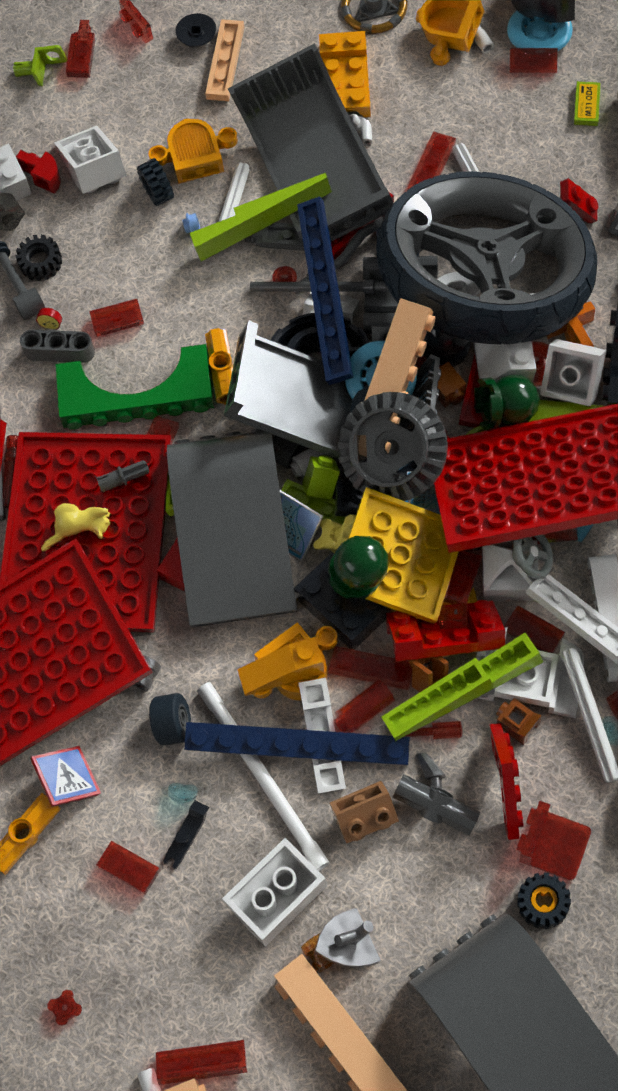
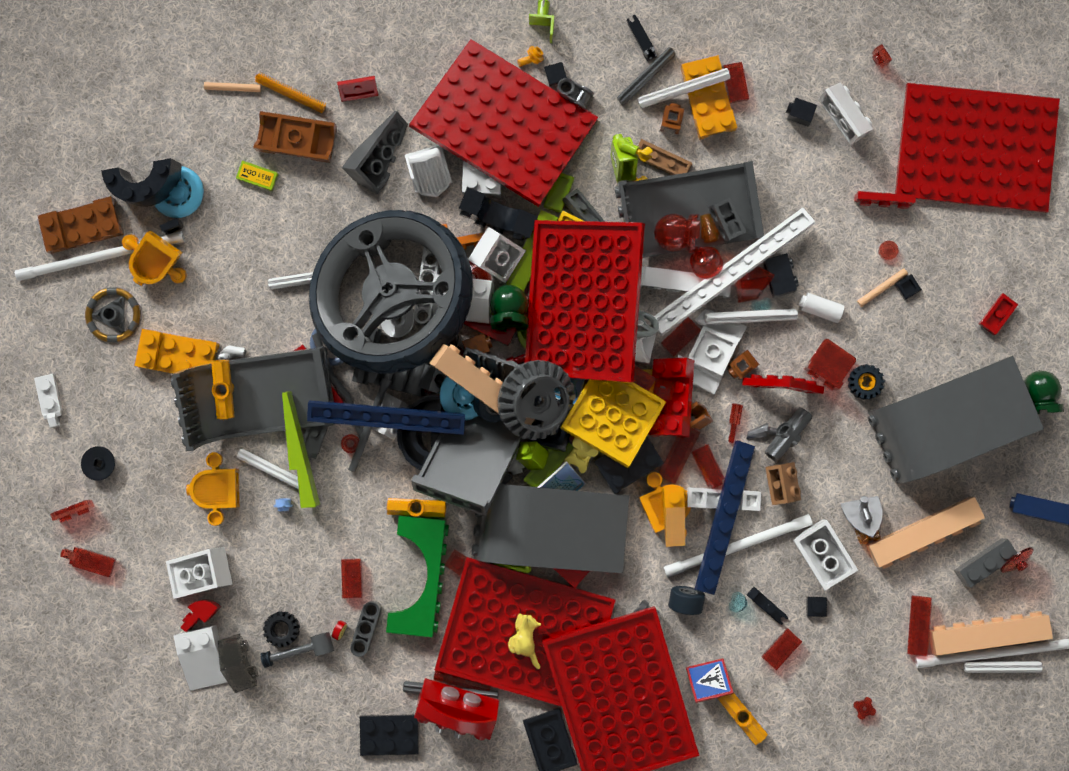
camera: 75 degrees left, 20 degrees up
lime bracket [13,45,67,86] -> none
dark grey axle [96,460,149,493] -> none
black bush [136,158,174,206] -> none
light nougat plate [205,19,245,101] -> none
dark green tile [328,536,389,599] -> none
lime slope [381,633,543,741] -> none
clear red plate [408,131,456,189] -> none
clear red plate [509,48,558,73] -> none
red plate [560,178,599,223] -> none
none -> black tile [160,218,184,235]
none -> light orange piece [211,359,235,420]
none -> black plate [806,596,827,617]

